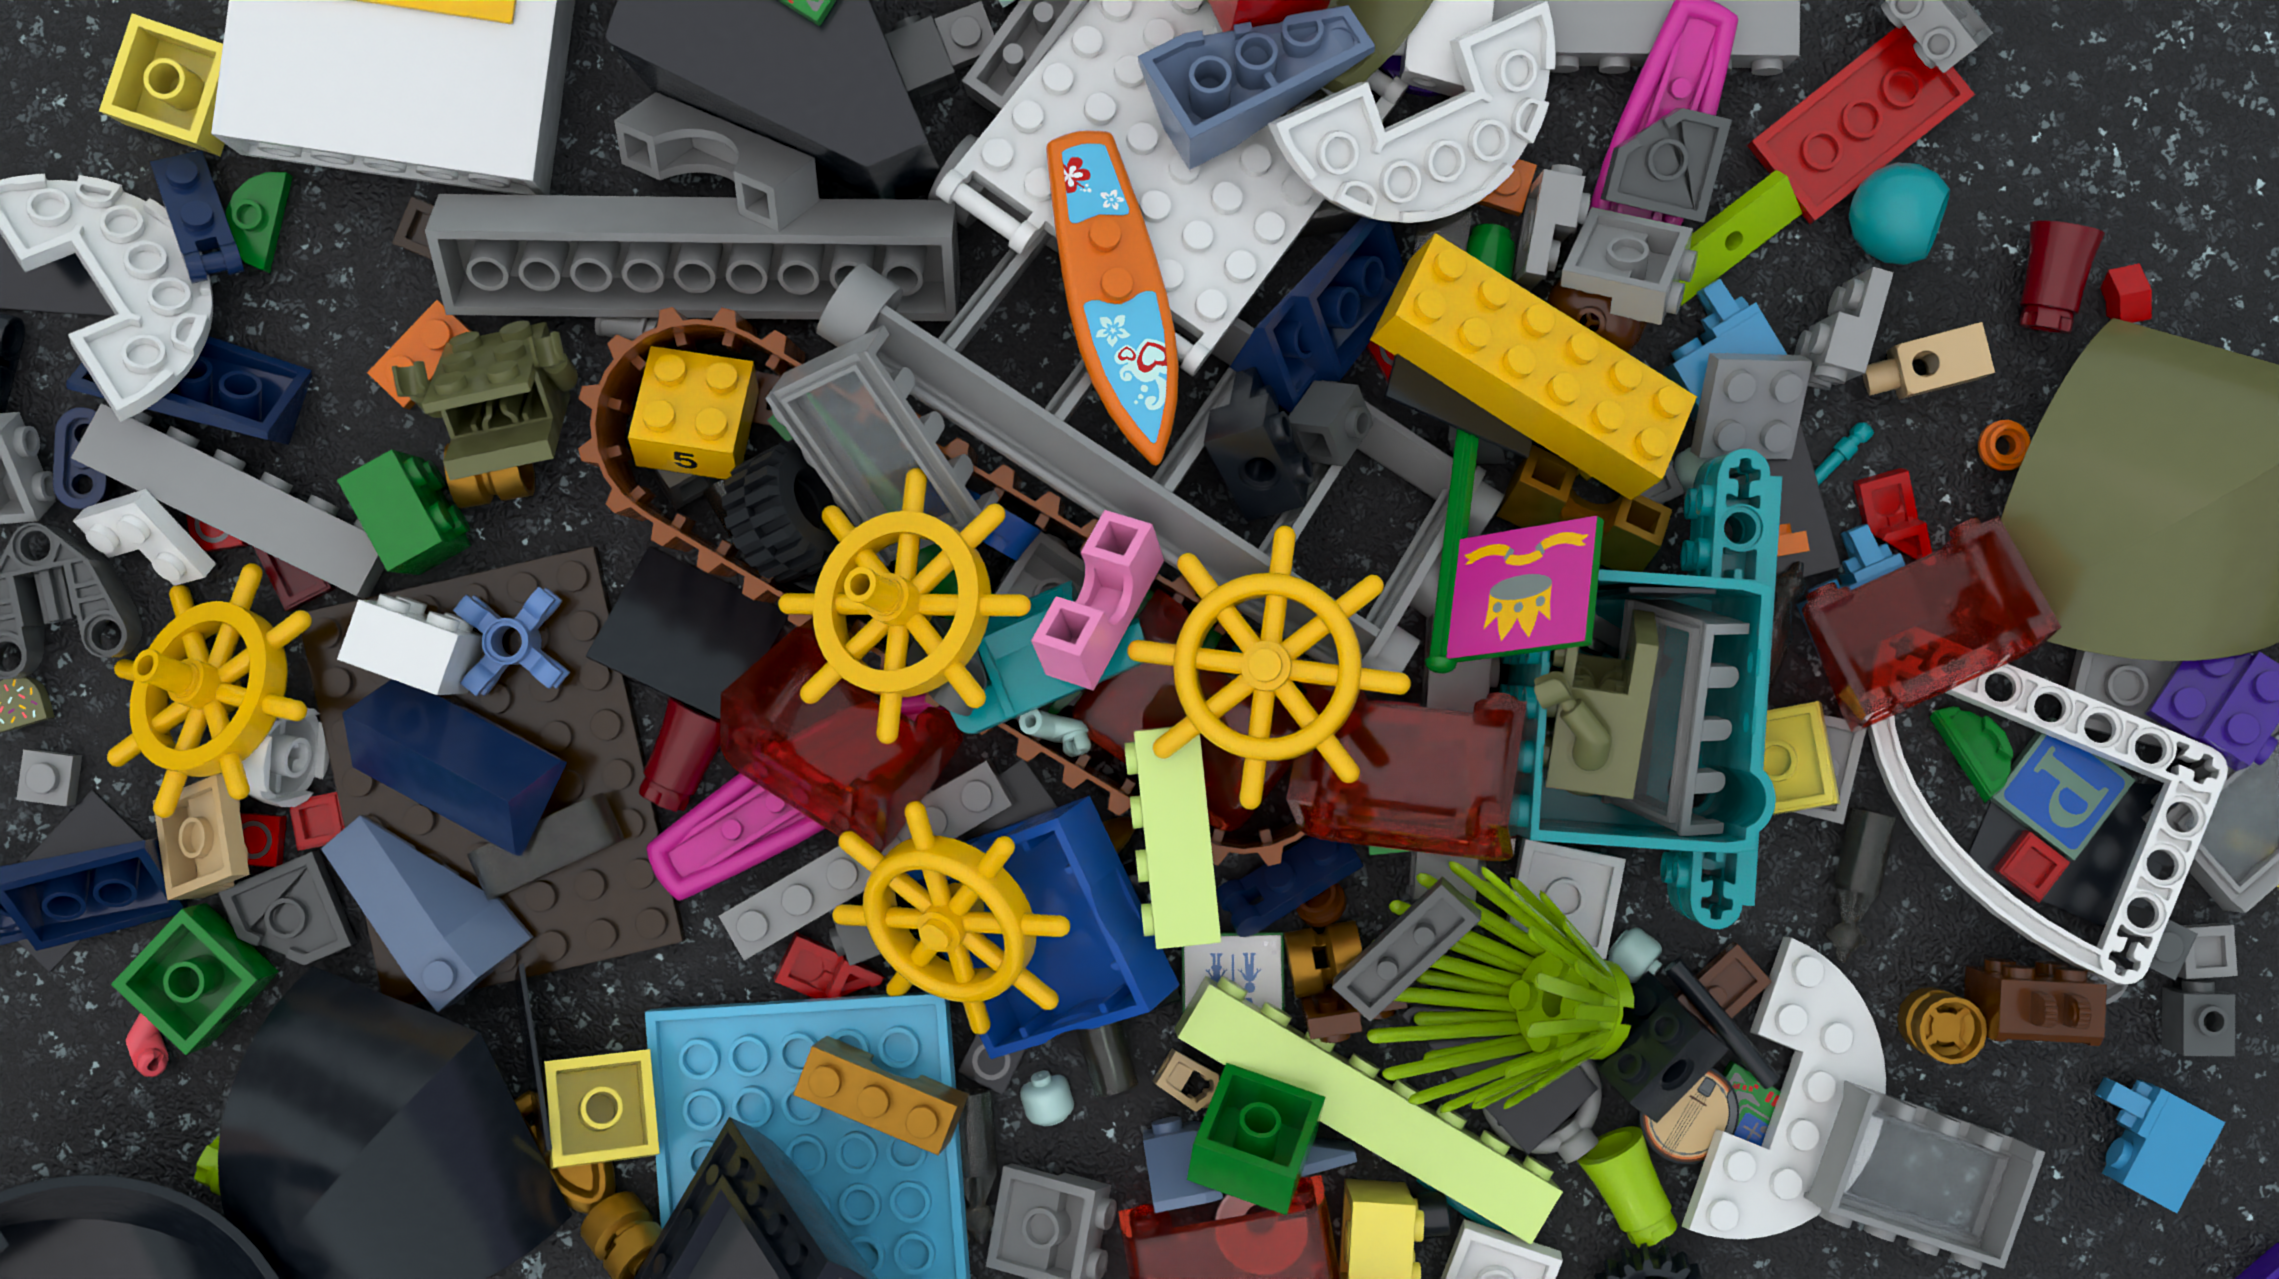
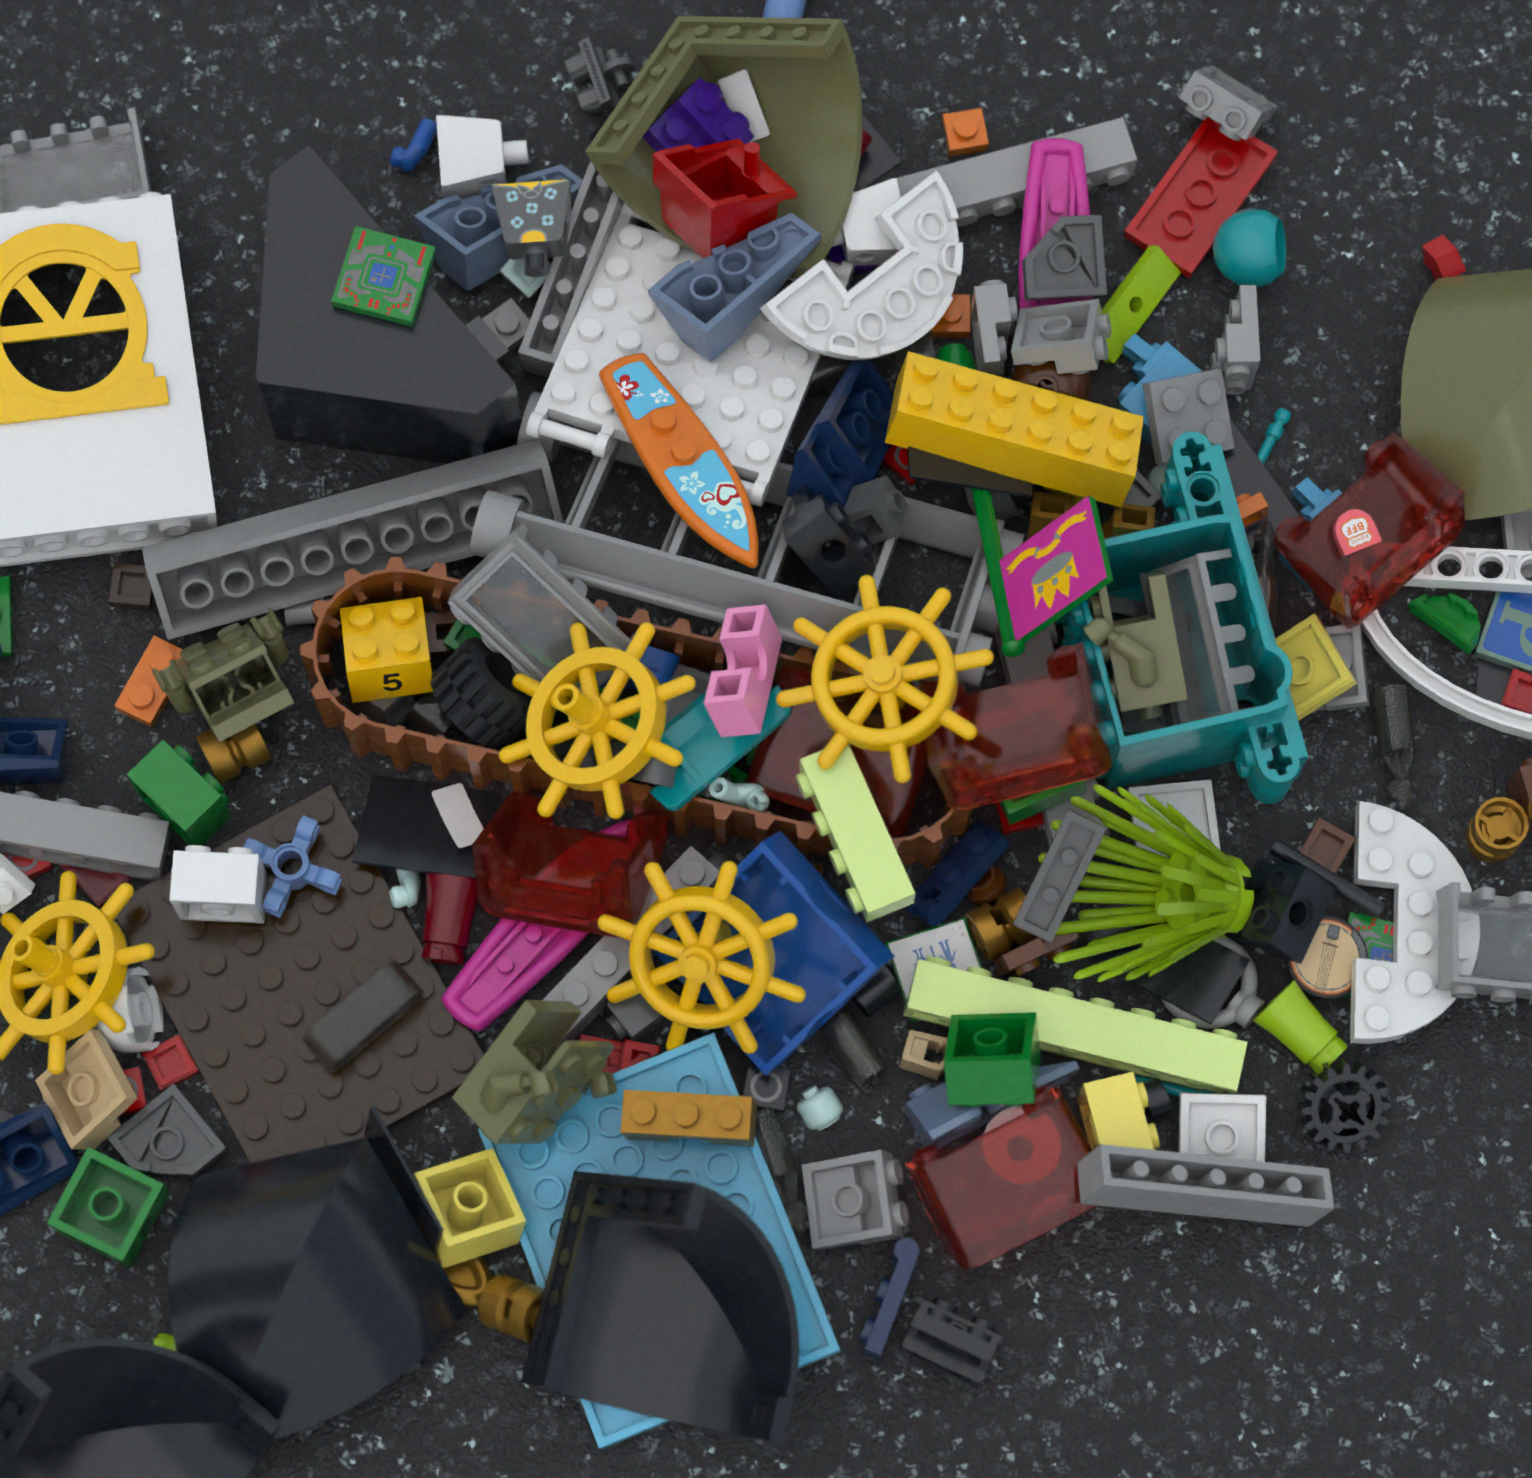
camera: 15 degrees left, 15 degrees down
coral arm [126,1013,168,1077] -> none
sand blue wedge [321,815,533,1012] -> none
dark blue slope [342,679,567,857] -> none
light grey arch [614,92,819,232] -> none
black piece [1596,587,1716,600] -> none
light aqua piece [1607,927,1662,984] -> none
red slope [1852,468,1934,565] -> none
tan torso [1862,322,1995,400] -> none
orange plate [1978,420,2031,471] -> none
dark red plant [2019,220,2105,334] -> none
none -> light aqua arm [389,869,421,908]
none -> white sticker [432,783,489,848]
none -> olive torso [452,1000,617,1144]
none -> tile [1332,509,1382,558]

